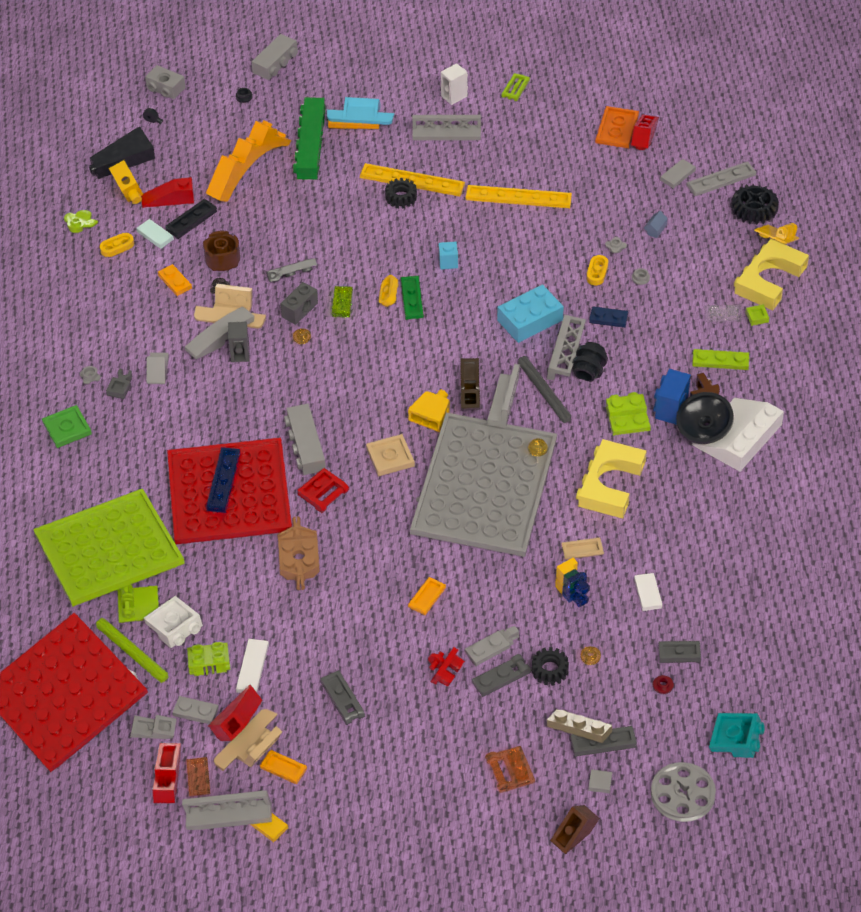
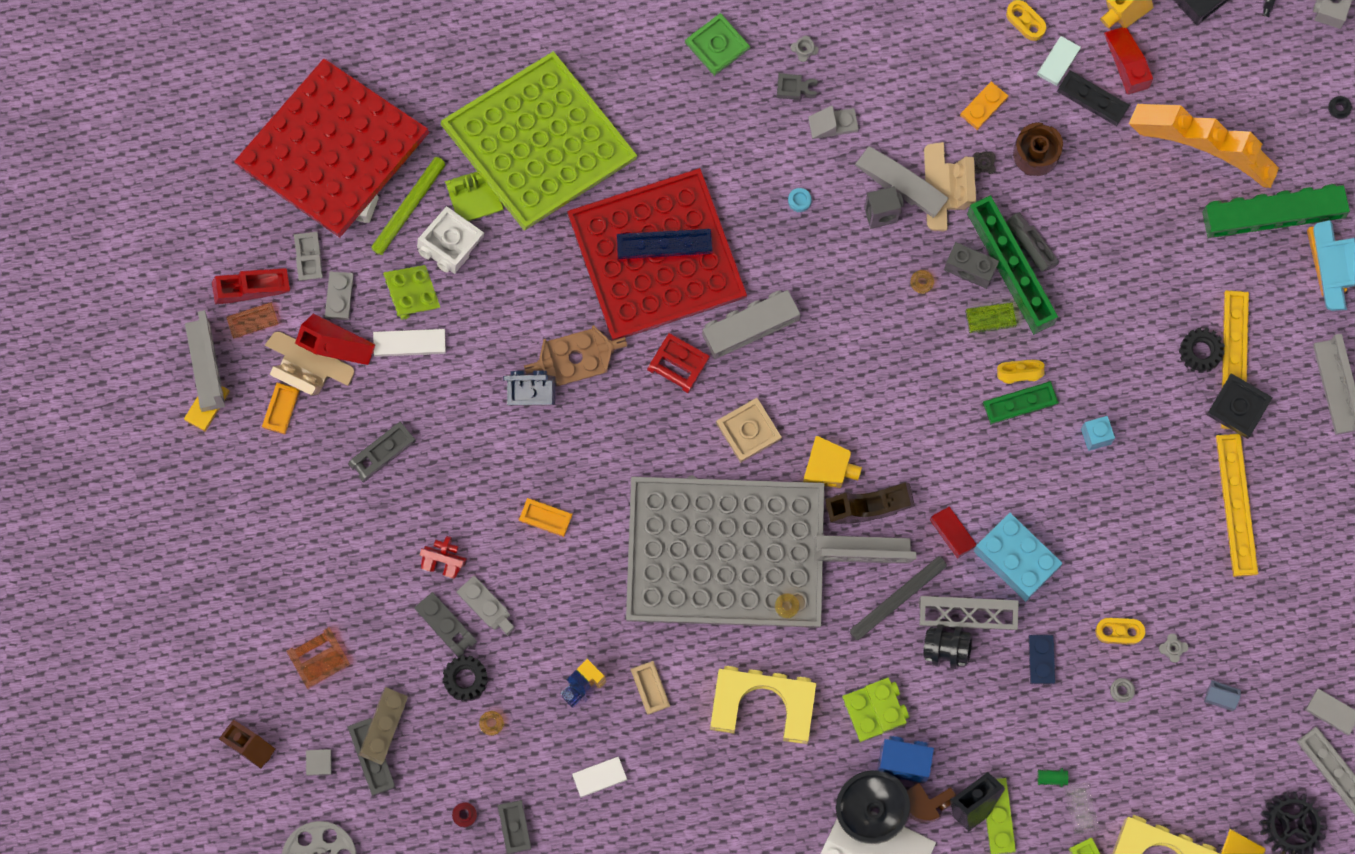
camera: 75 degrees right, 25 degrees up
none -> bracket [503,371,555,406]
none -> medium azure tile [788,188,812,212]
none -> red slope [930,506,977,559]
none -> black slope [951,772,1005,832]
none -> green brick [967,195,1058,335]
none -> green pin [1037,768,1068,788]
none -> black plate [1206,373,1273,439]

